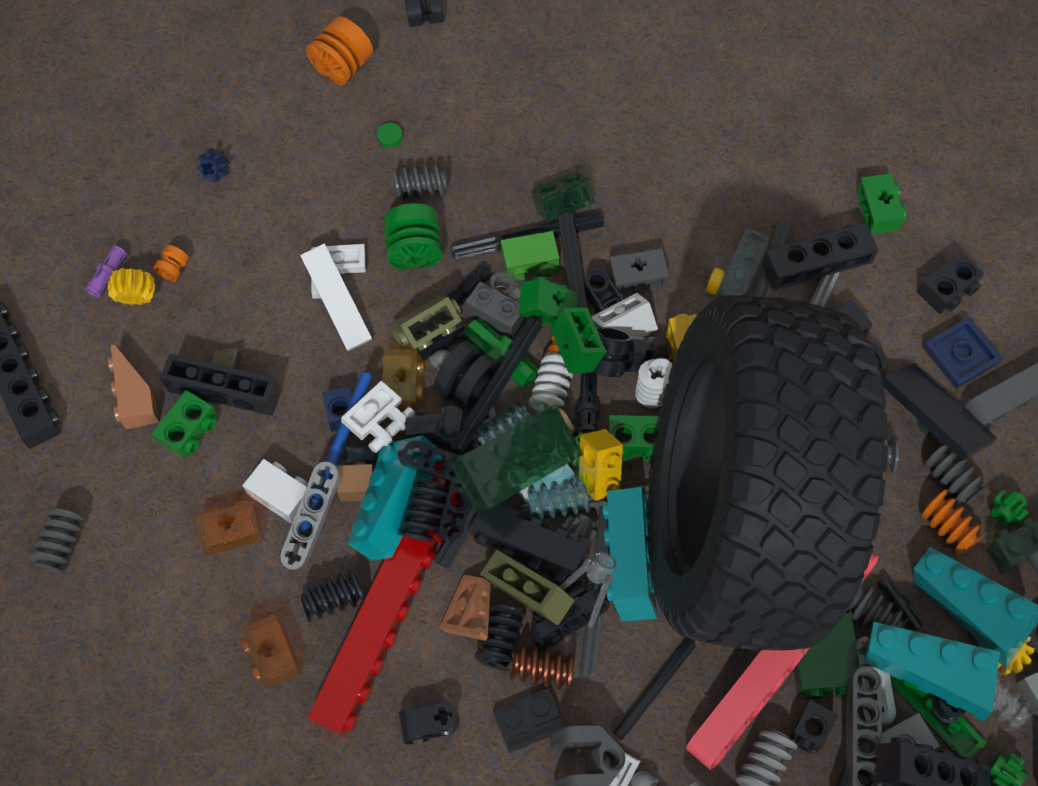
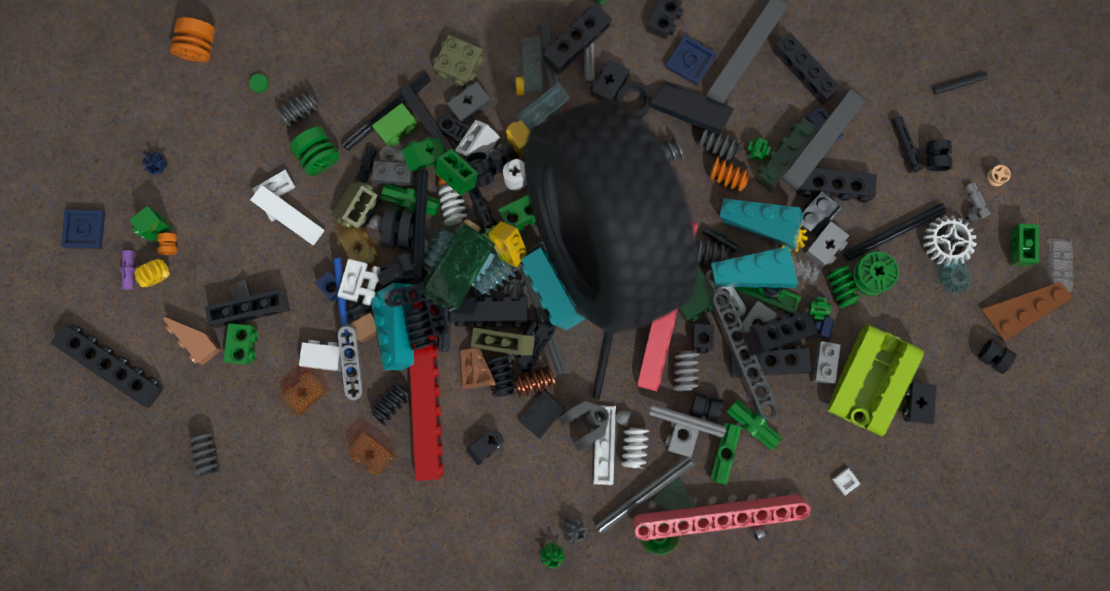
camera: 25 degrees left, 15 degrees up
clear green brick [531,171,595,222] -> none
clear plant [559,552,617,628] -> none
none -> dark blue plate [61,209,105,249]
none -> green brick [129,206,171,242]
none -> olive brick [432,35,485,88]

